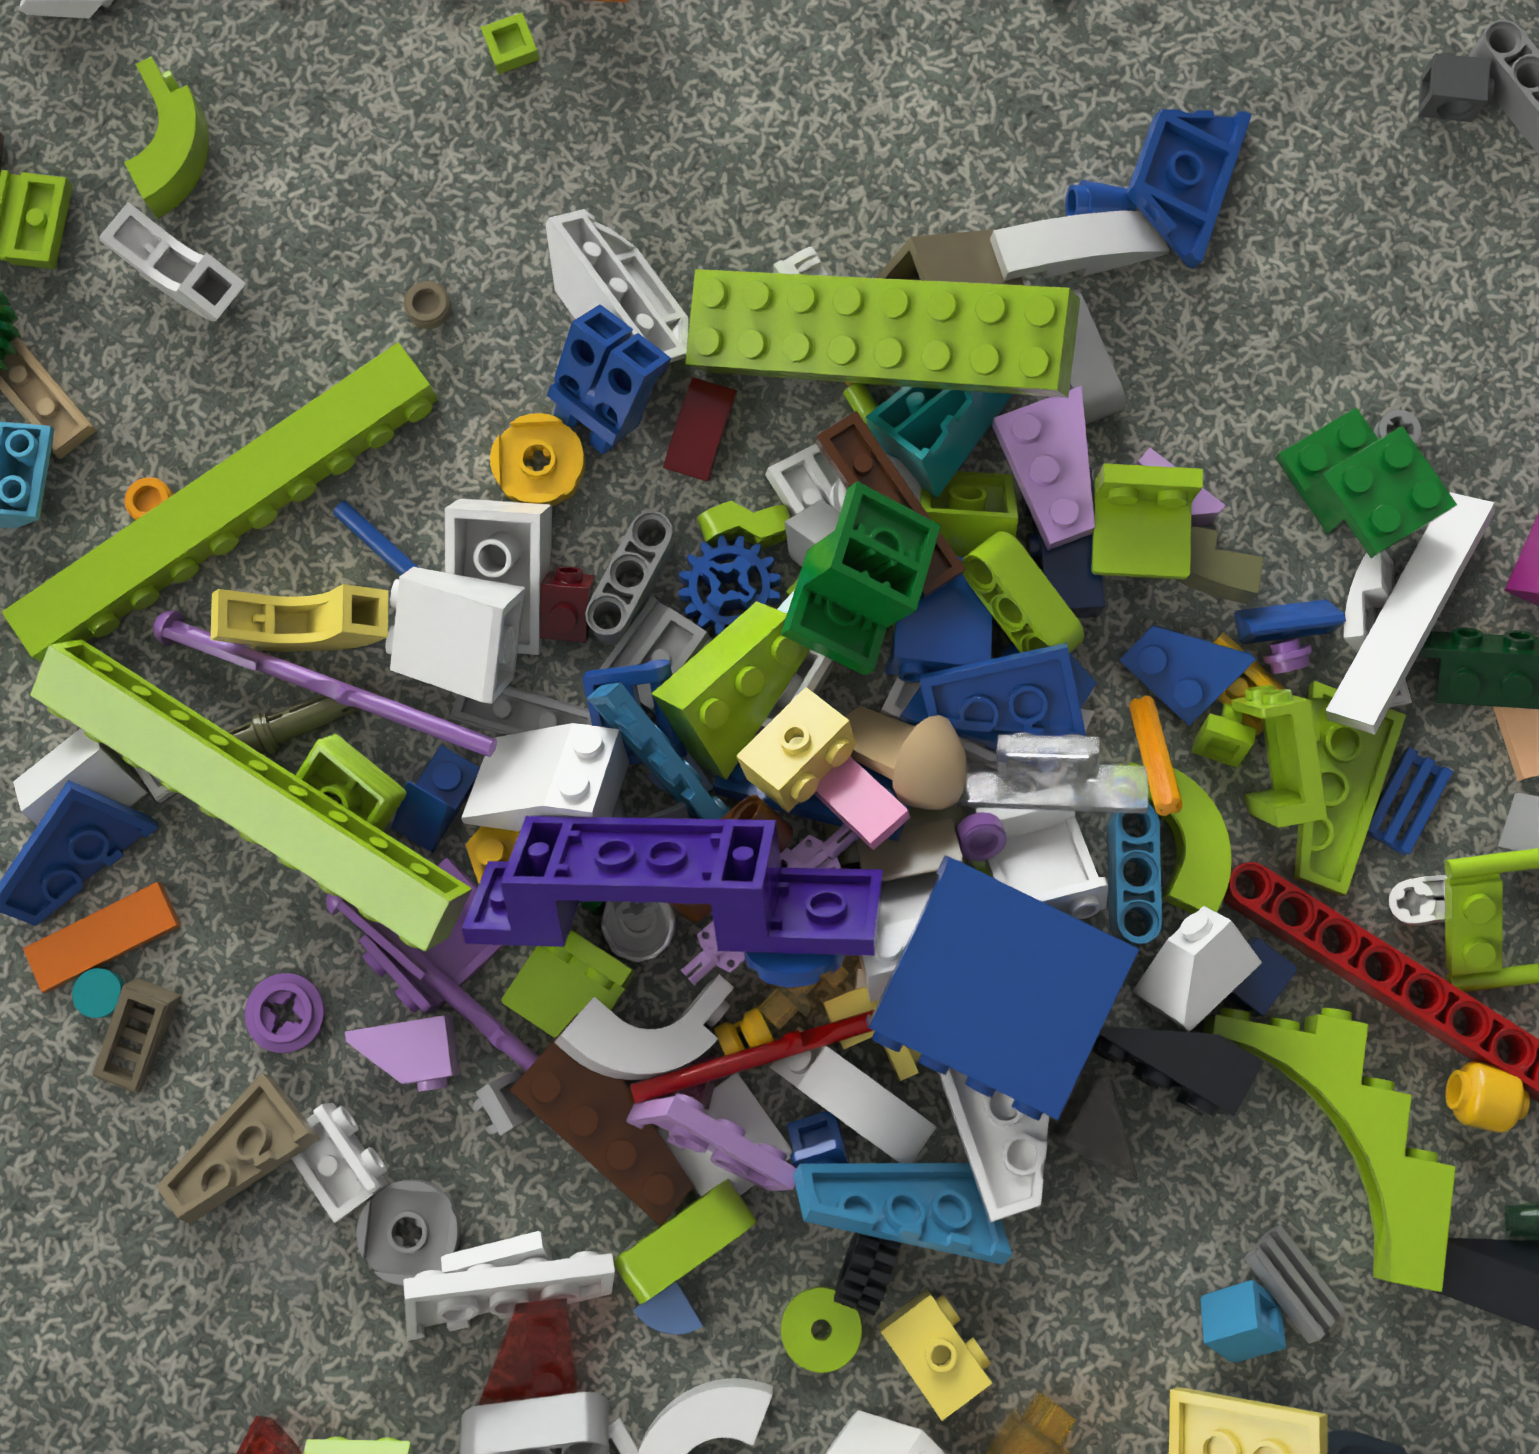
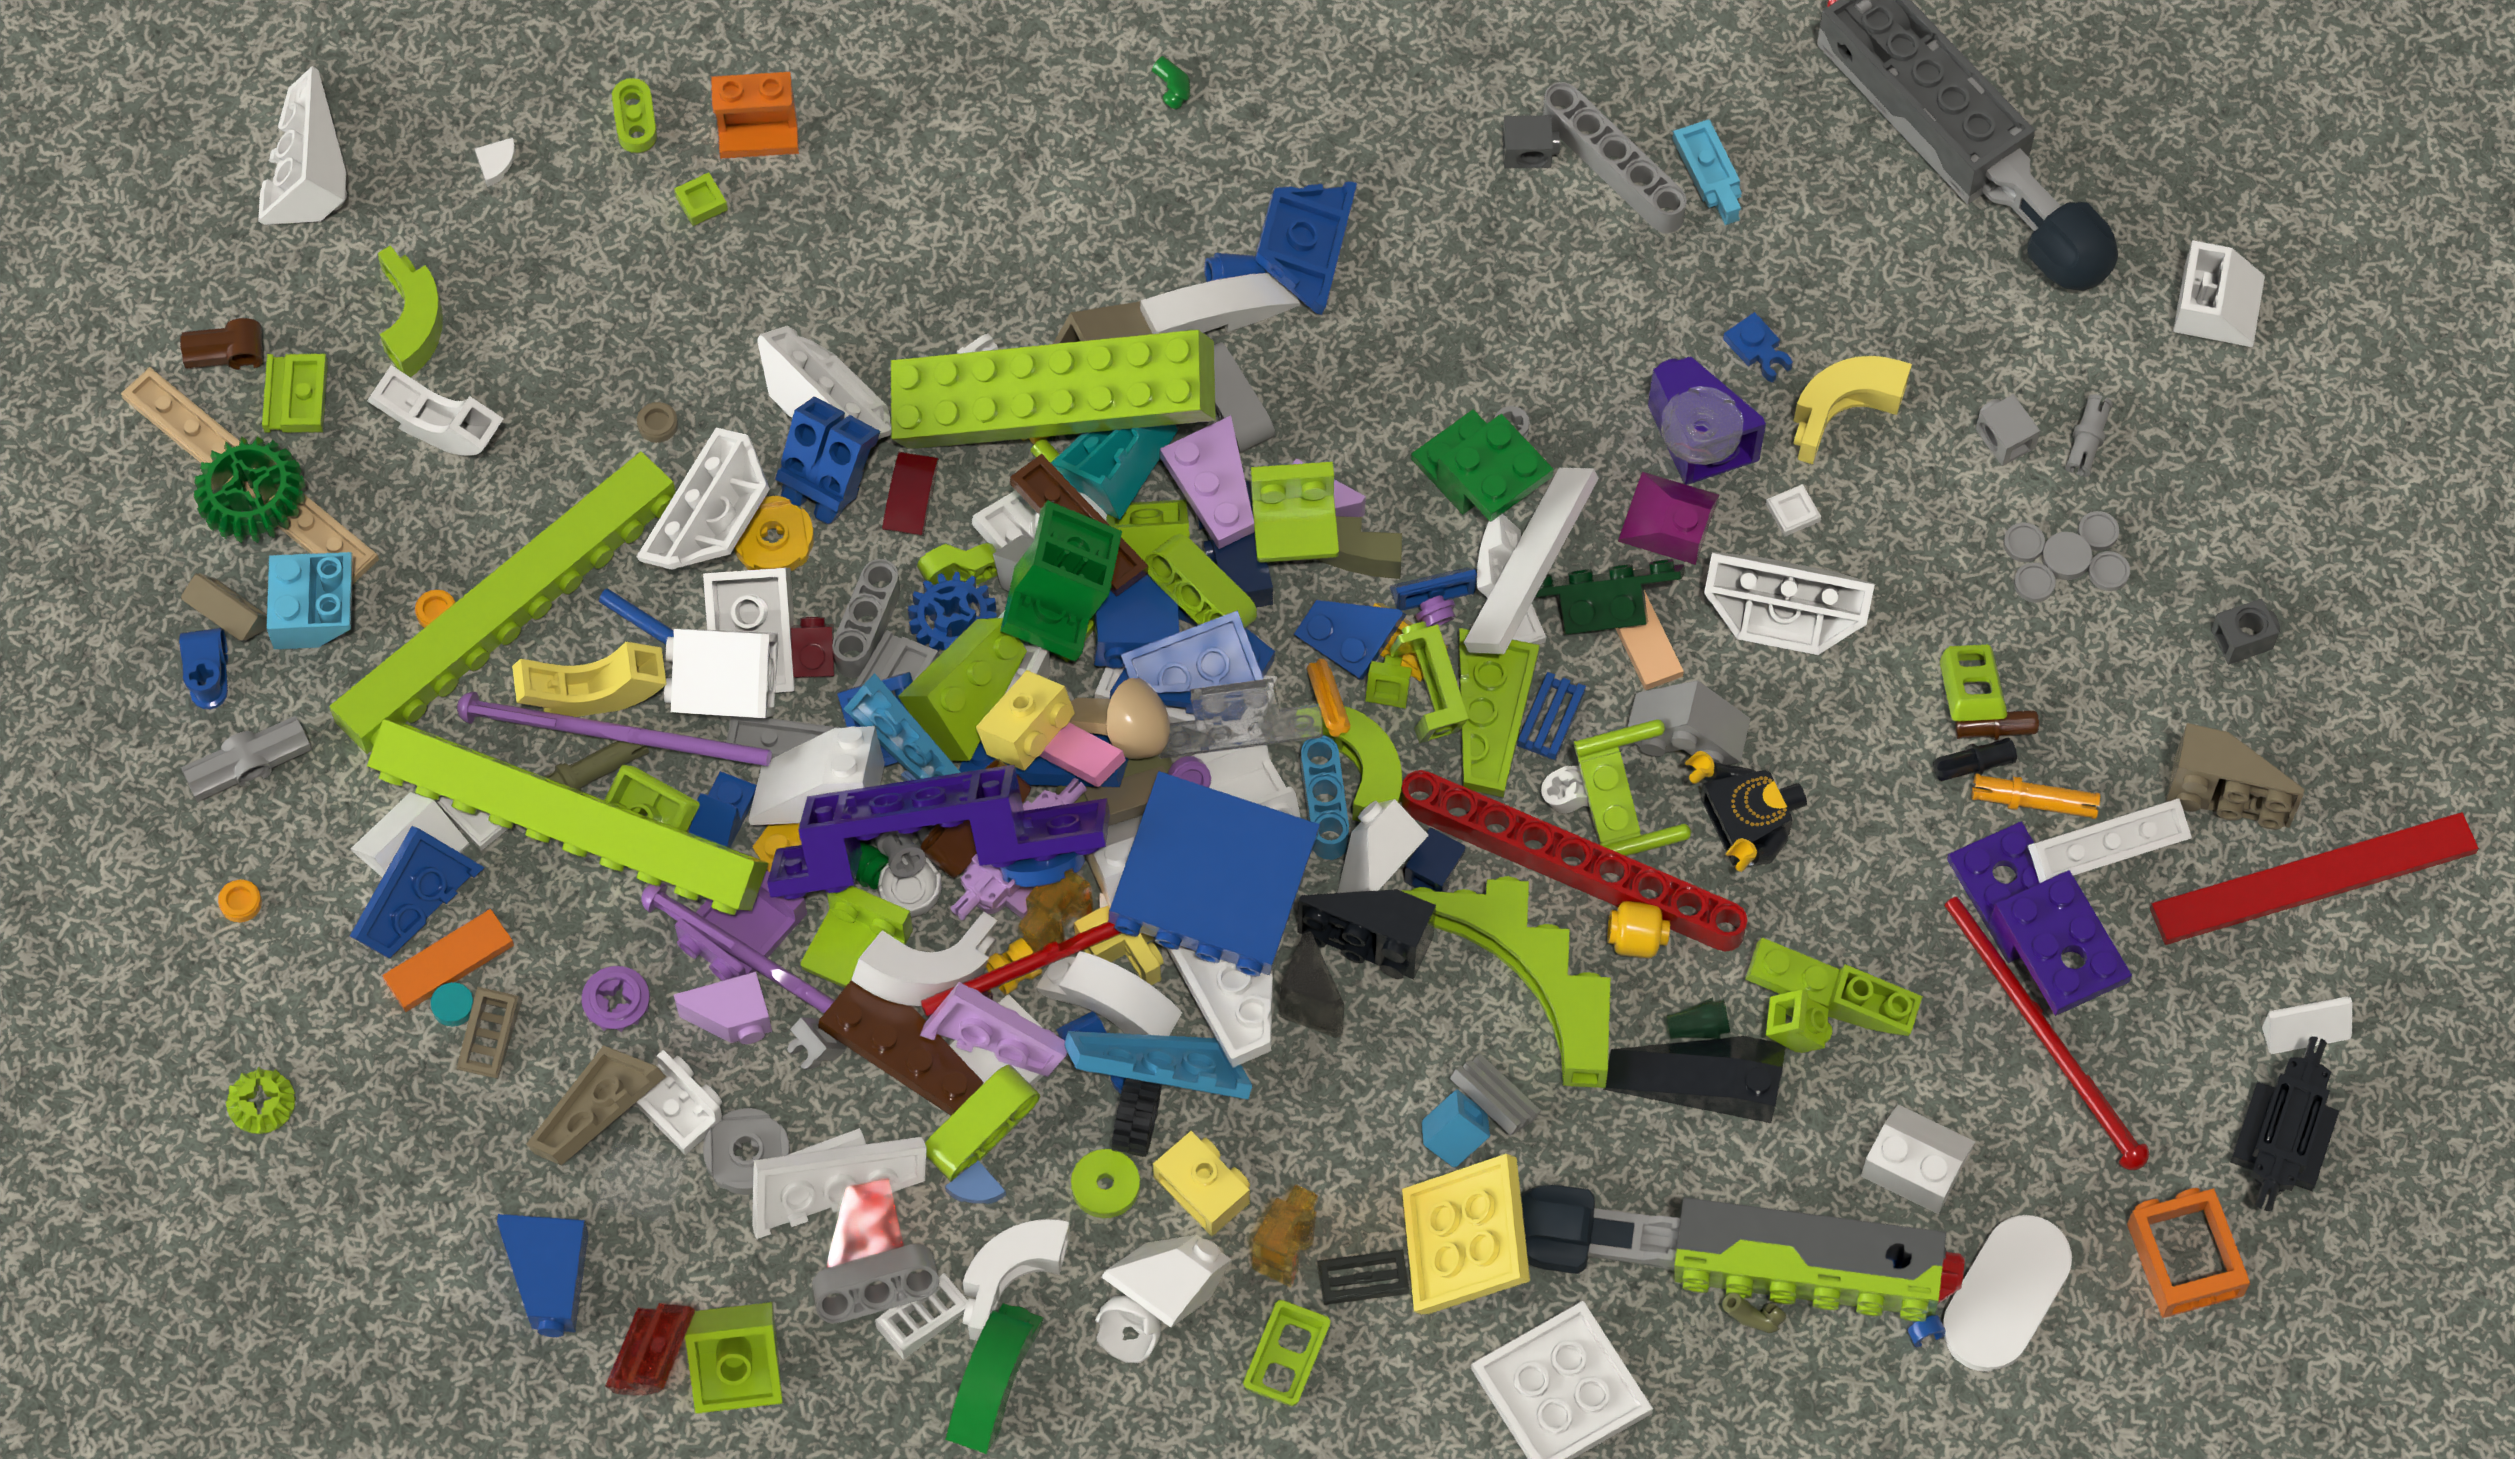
camera: 10 degrees left, 15 degrees down
none -> blue slope [497,1214,589,1337]
none -> white wedge [636,428,770,569]

